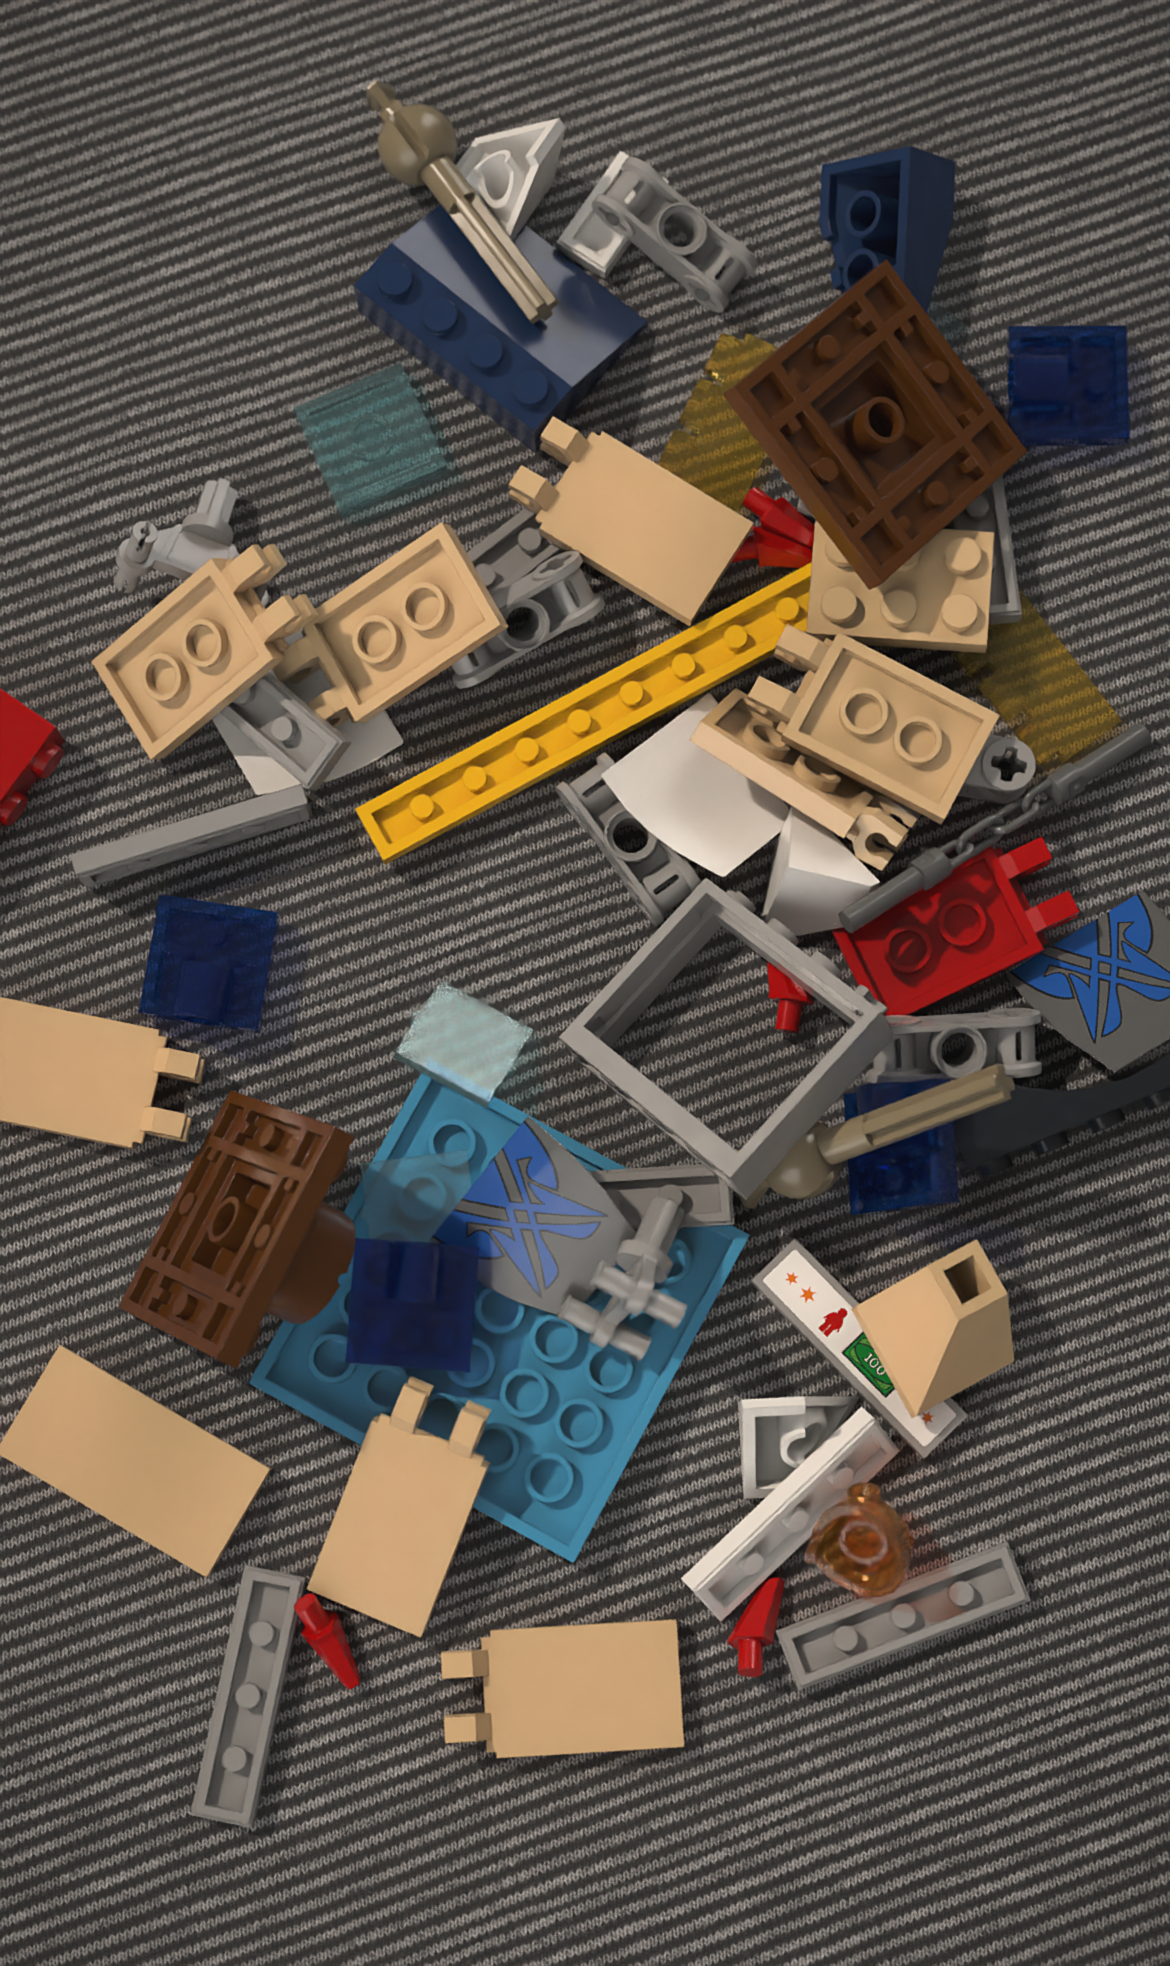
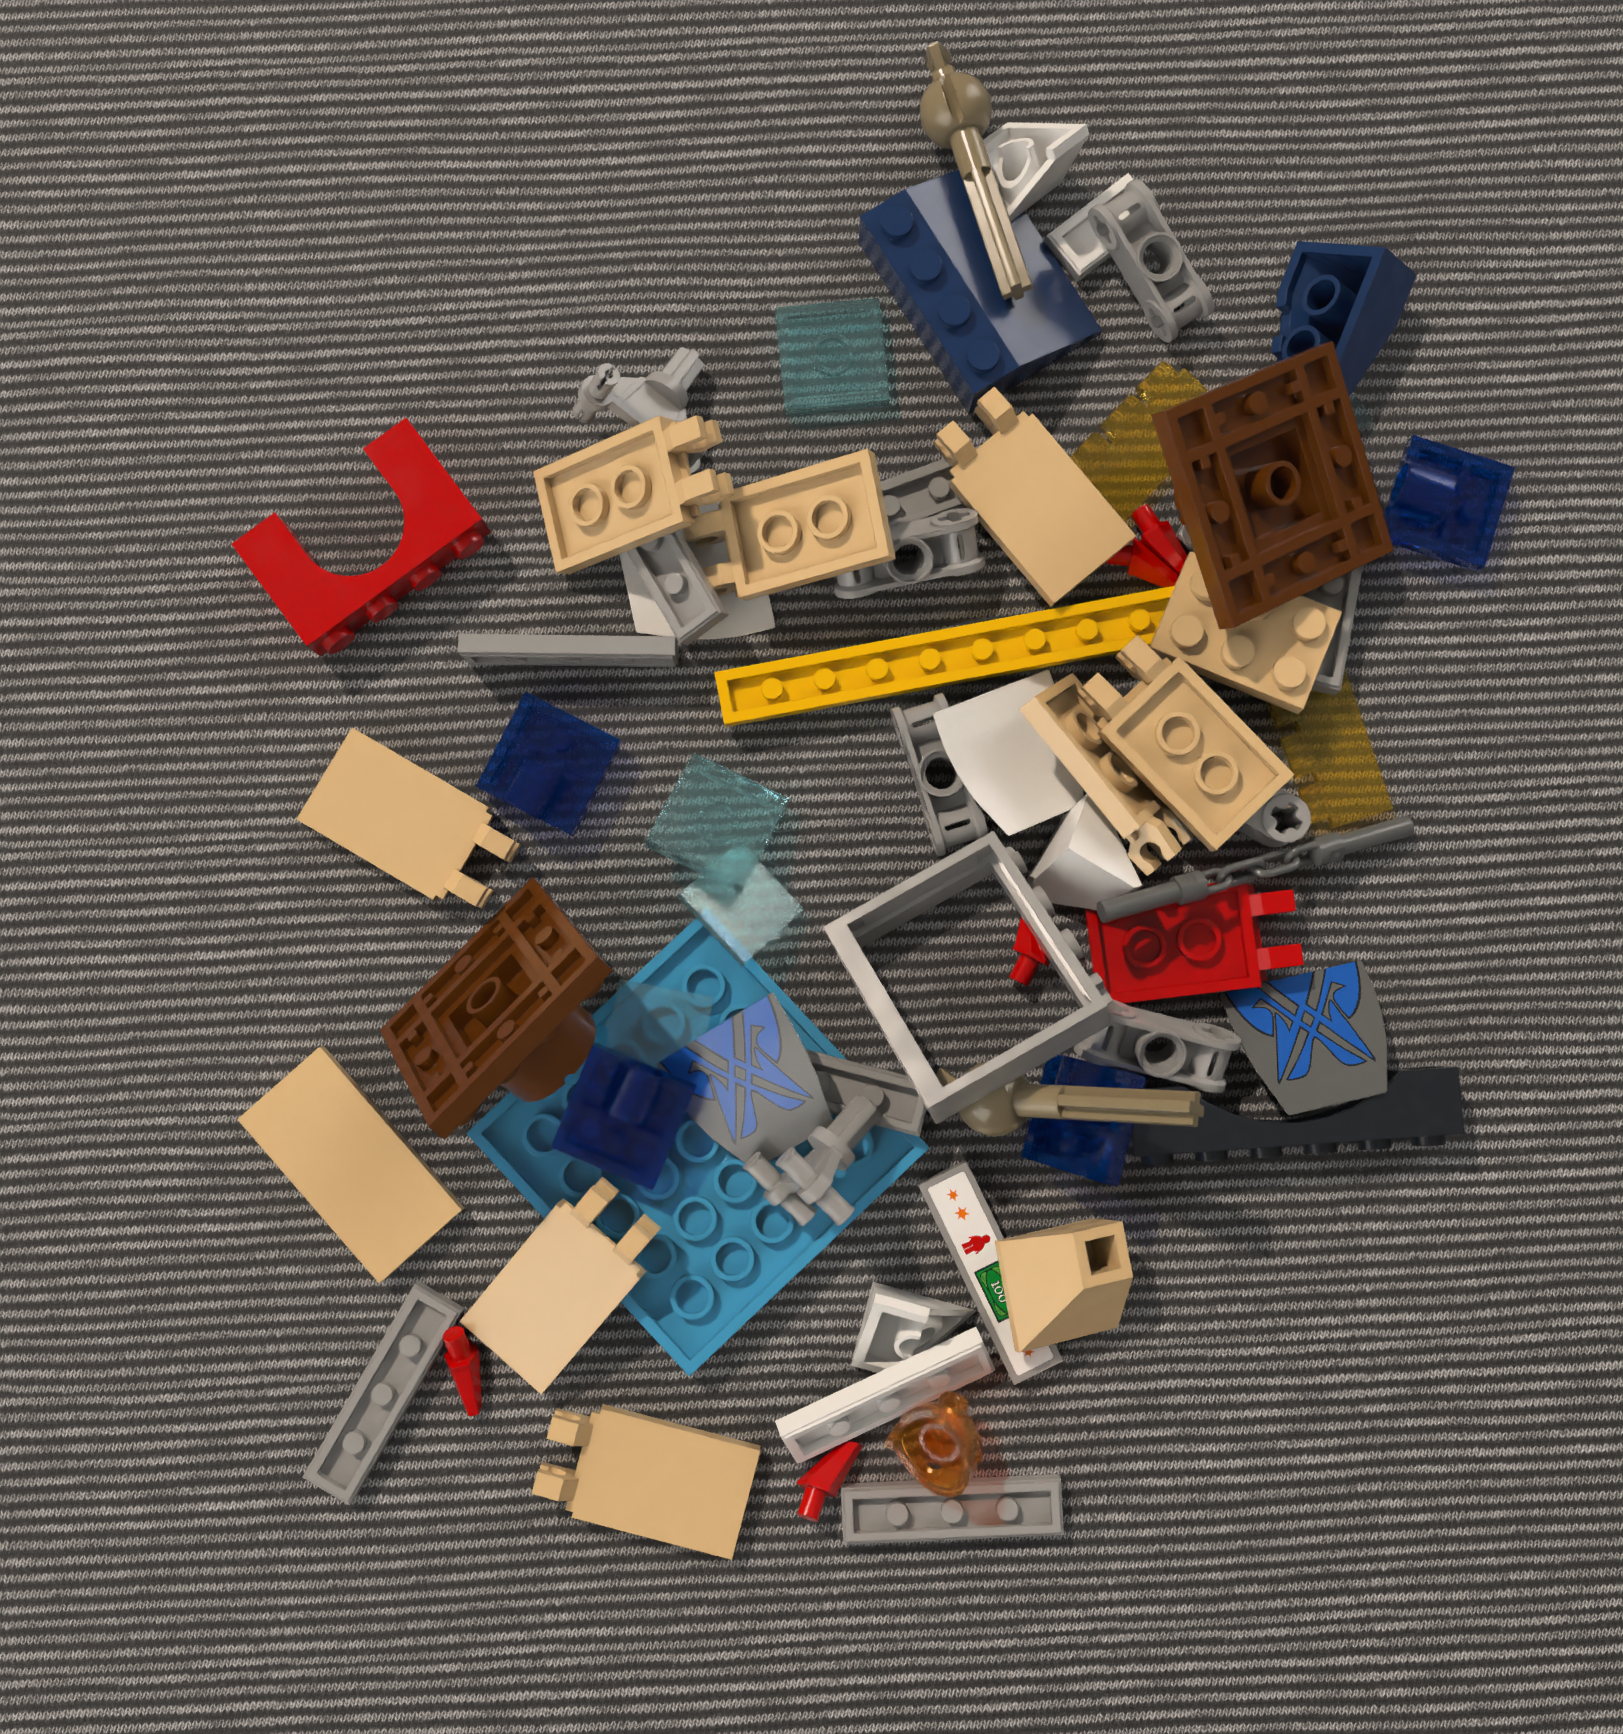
camera: 15 degrees right, 5 degrees up
none -> clear light blue tile [645,753,790,893]

